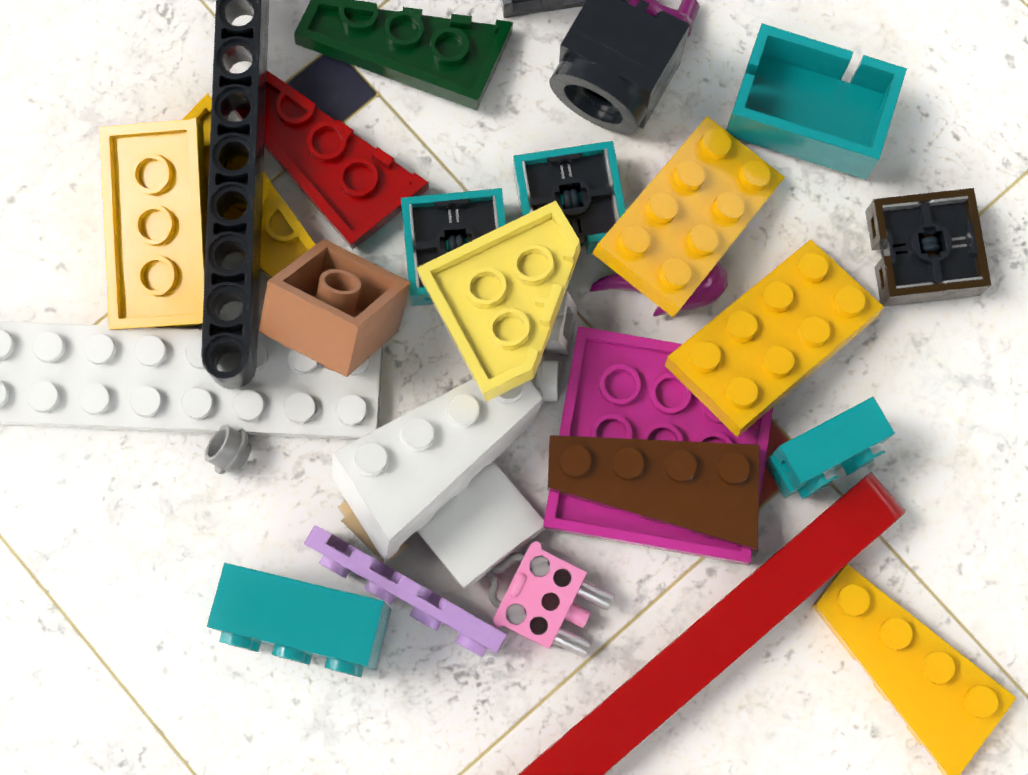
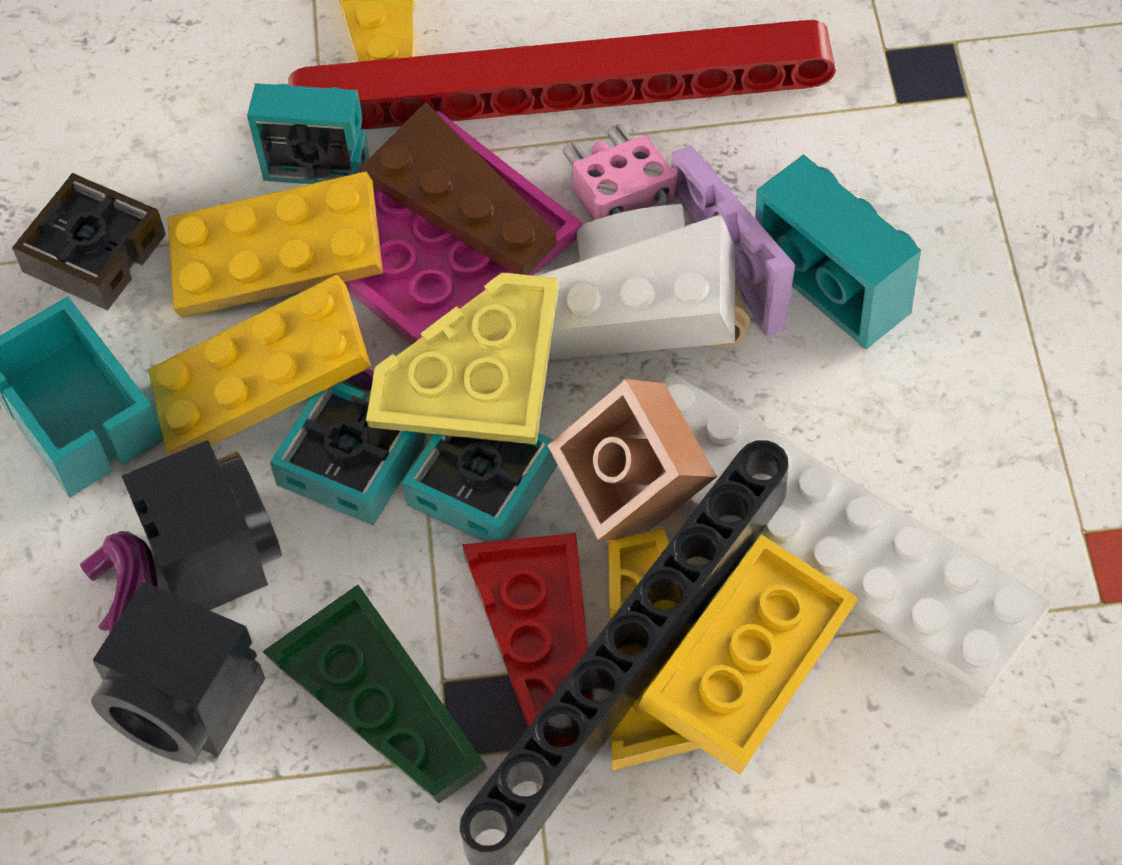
camera: 140 degrees left, 20 degrees down
light grey plate [205,425,251,474] -> none

